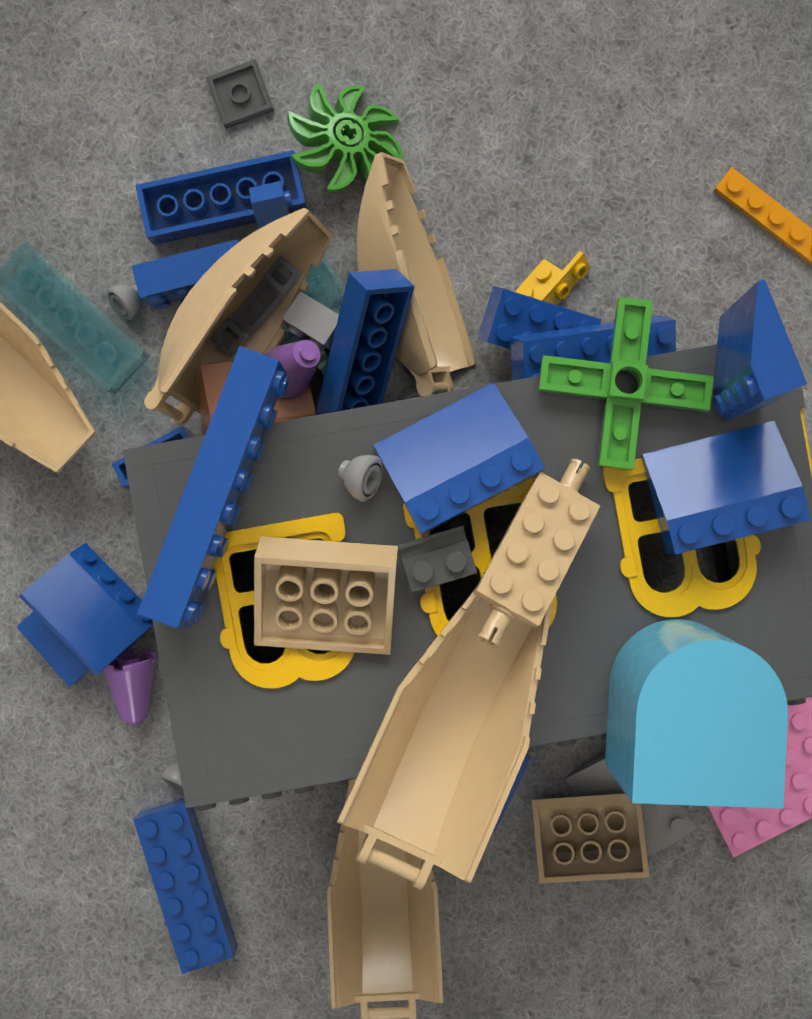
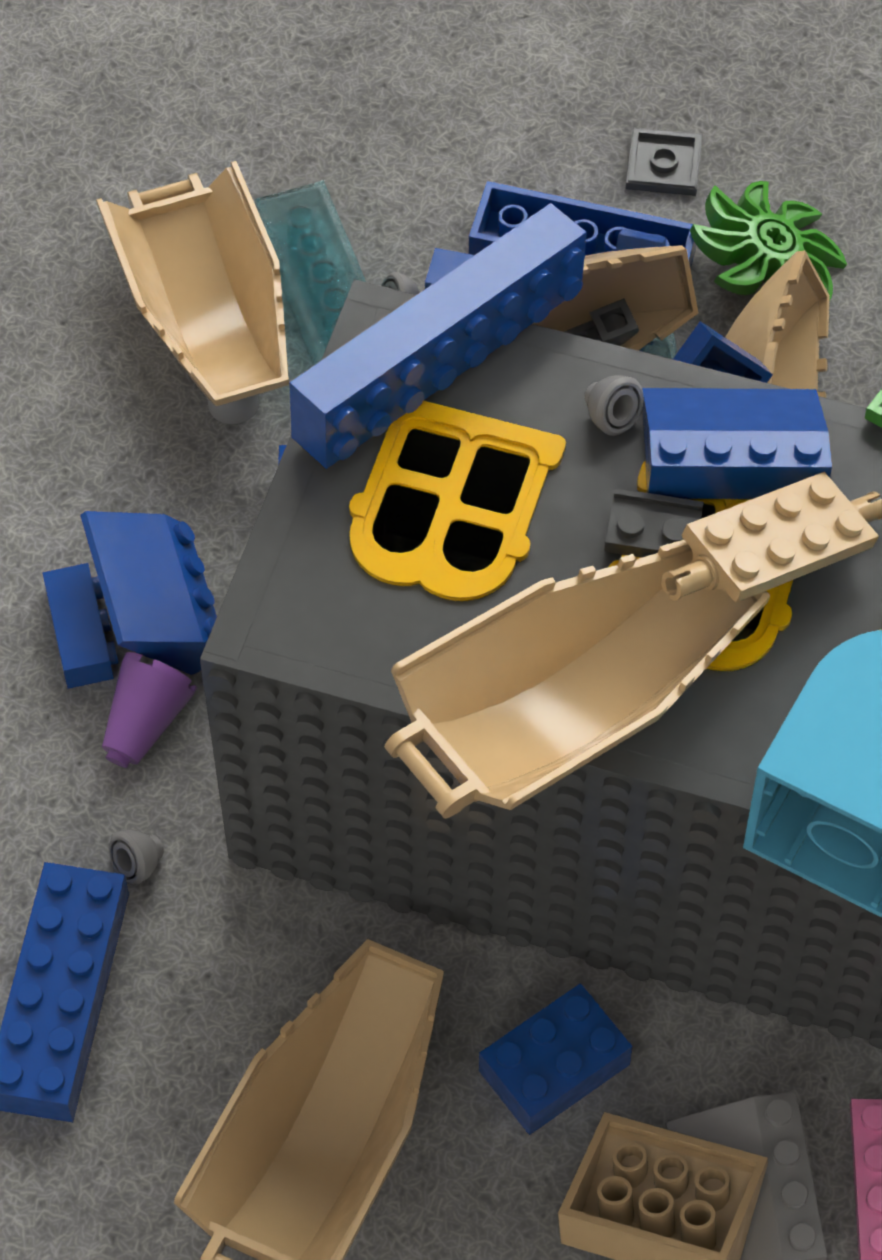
camera: 25 degrees right, 30 degrees down
tan slope [254,536,398,655] -> none

